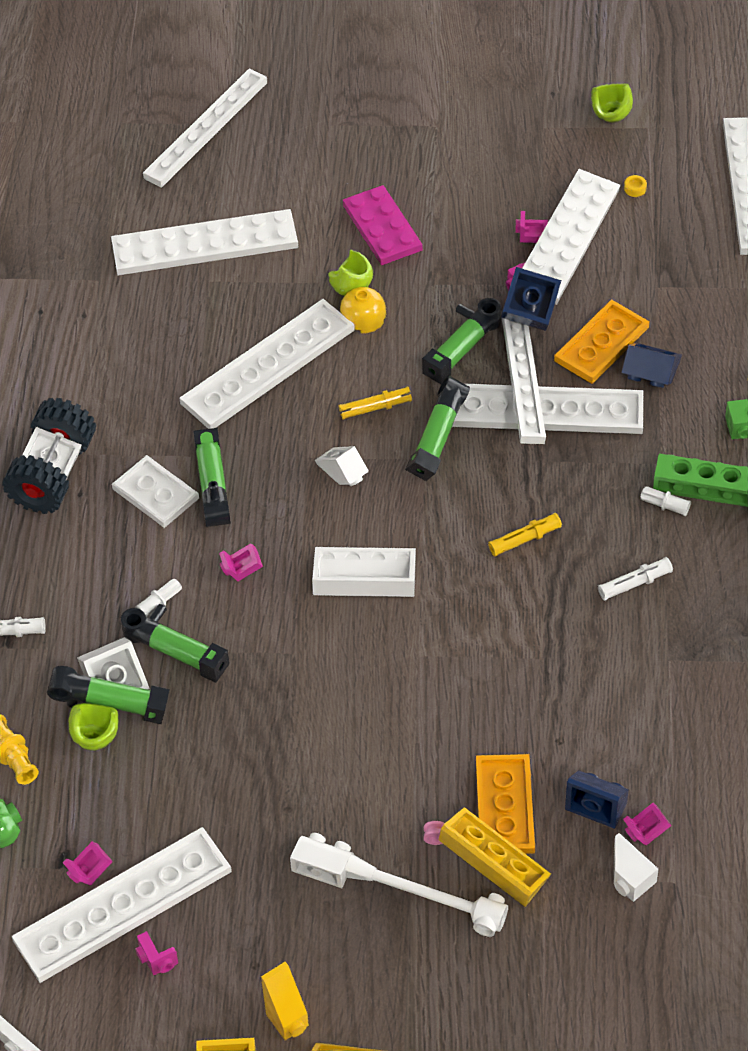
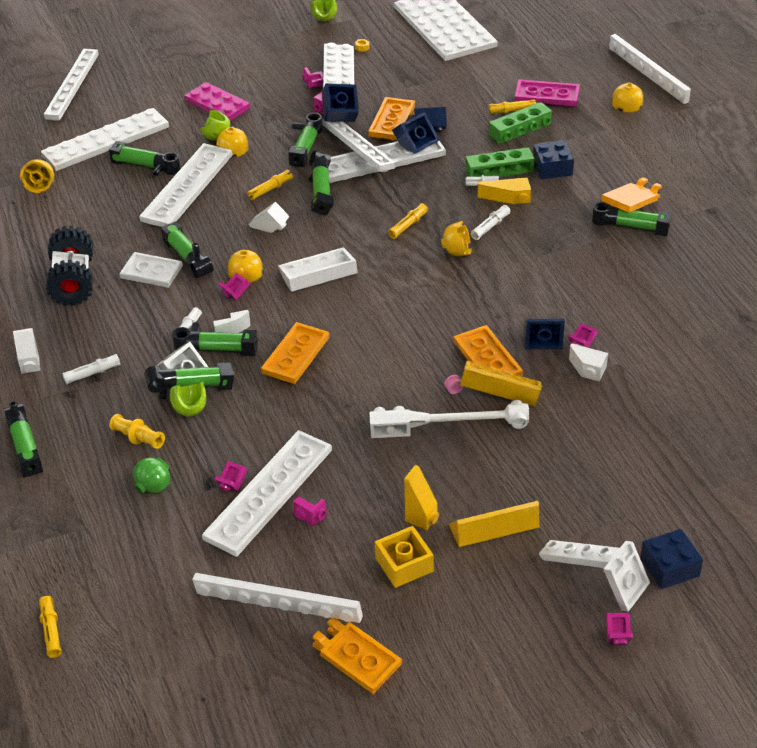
camera: 25 degrees left, 10 degrees down
none -> yellow cylinder [20,159,54,193]
none -> piece [109,141,180,176]
none -> white slope [213,310,250,333]
none -> yellow cylinder [228,250,263,283]
none -> light orange plate [261,322,330,384]
none -> dark blue slope [392,112,440,154]
none -> yellow cylinder [441,221,472,257]
none -> yellow slope [477,178,531,204]

